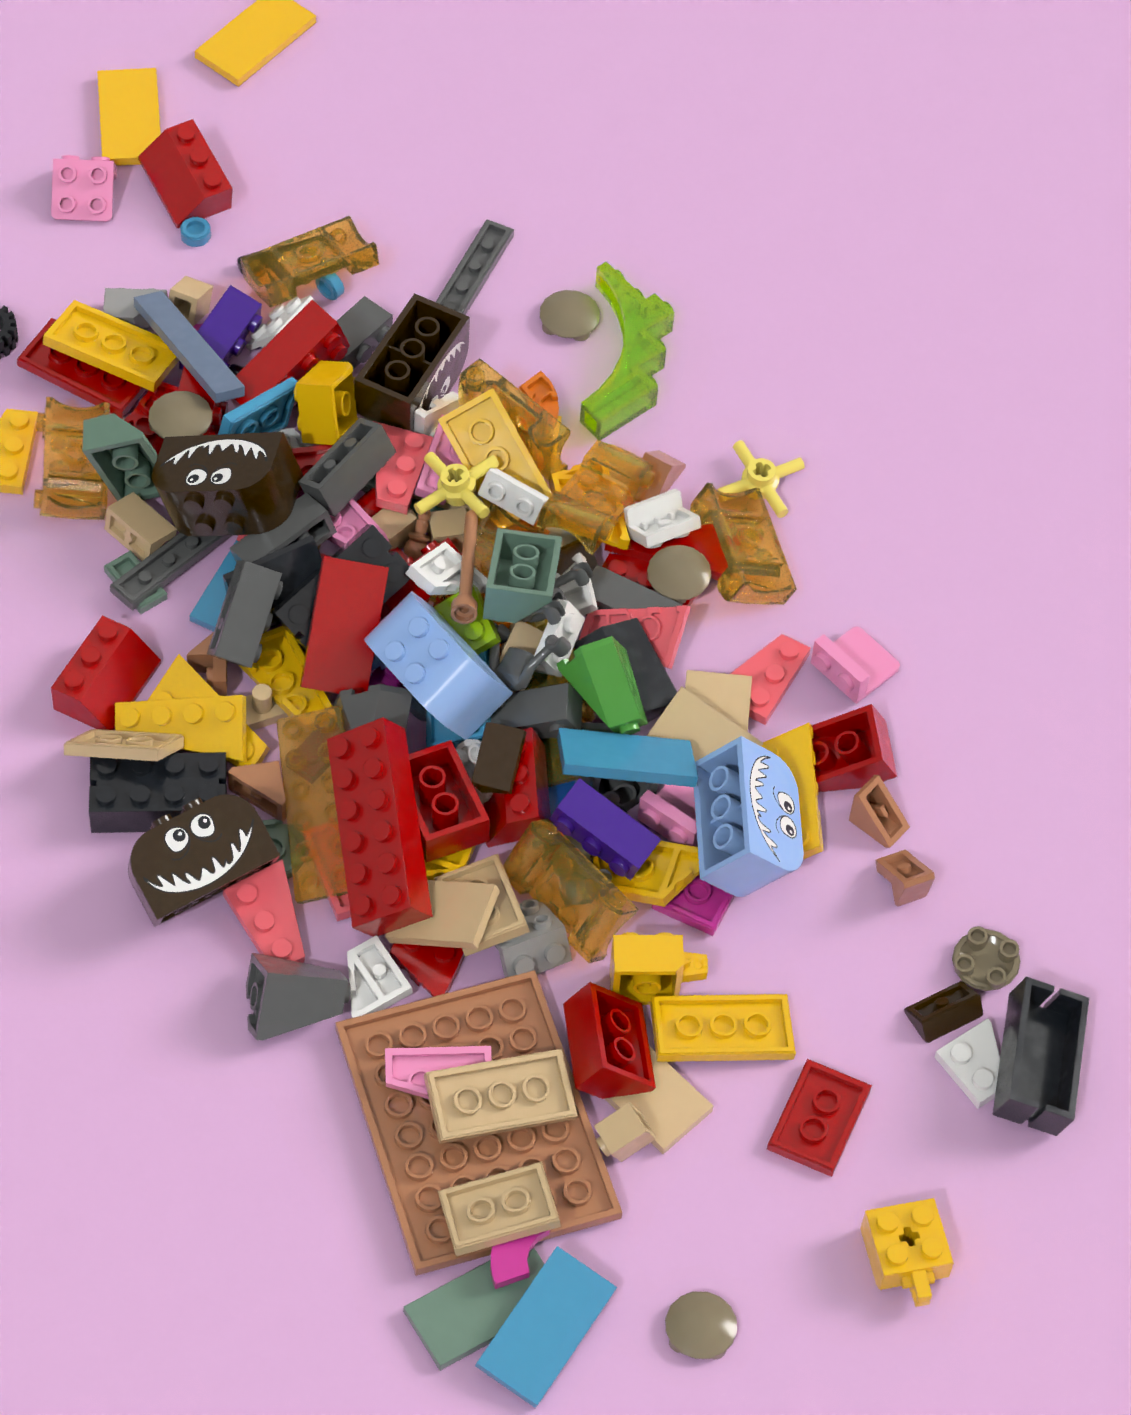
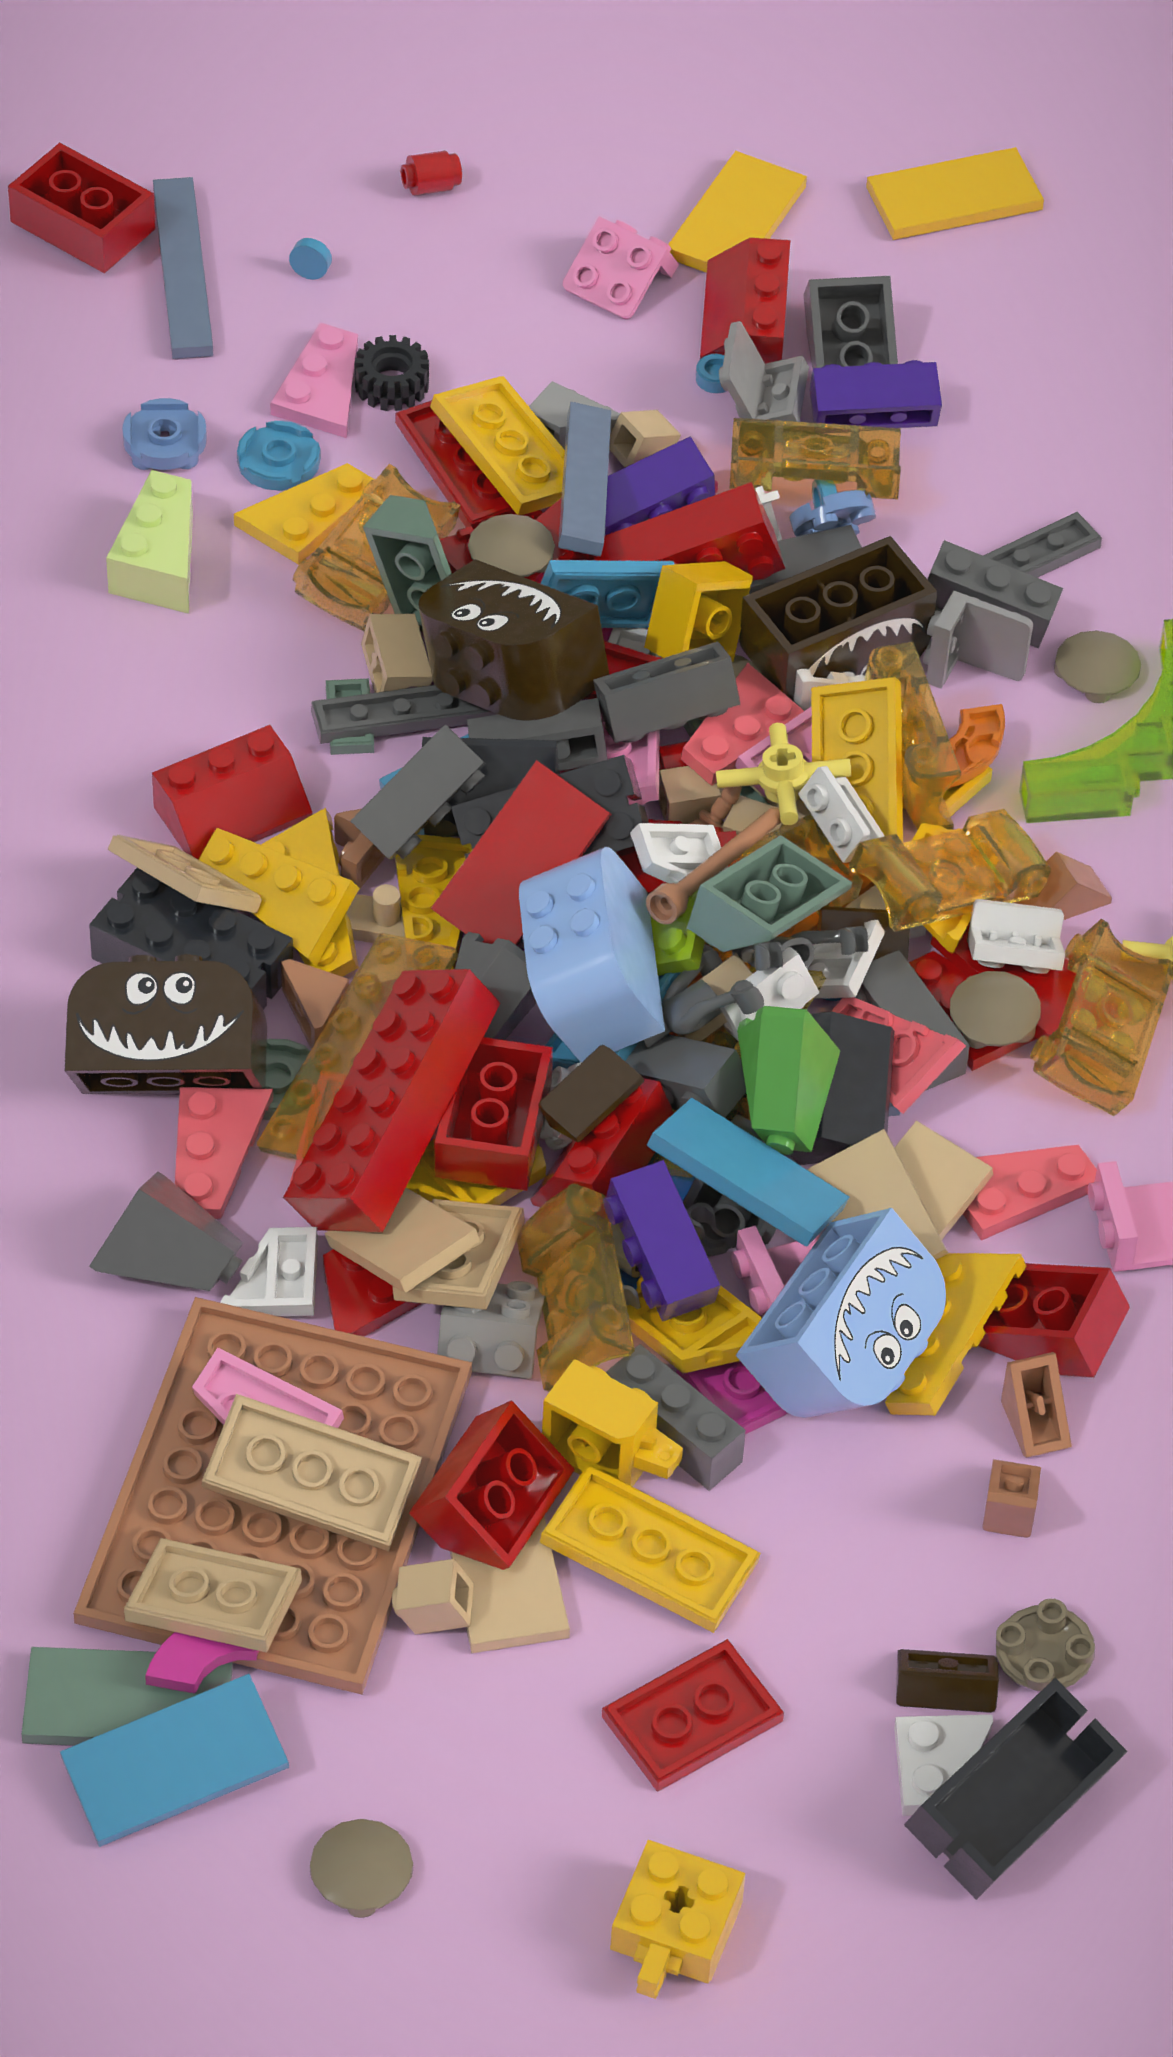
camera: 35 degrees right, 5 degrees down
none -> dark grey brick [606,1344,746,1491]
none -> light grey bracket [719,321,809,427]
none -> medium blue plate [789,490,876,537]
none -> dark grey slope [803,276,898,368]
none -> dark purple brick [809,360,942,432]
none -> light grey bracket [923,591,1033,689]
none -> dark grey brick [927,540,1064,648]

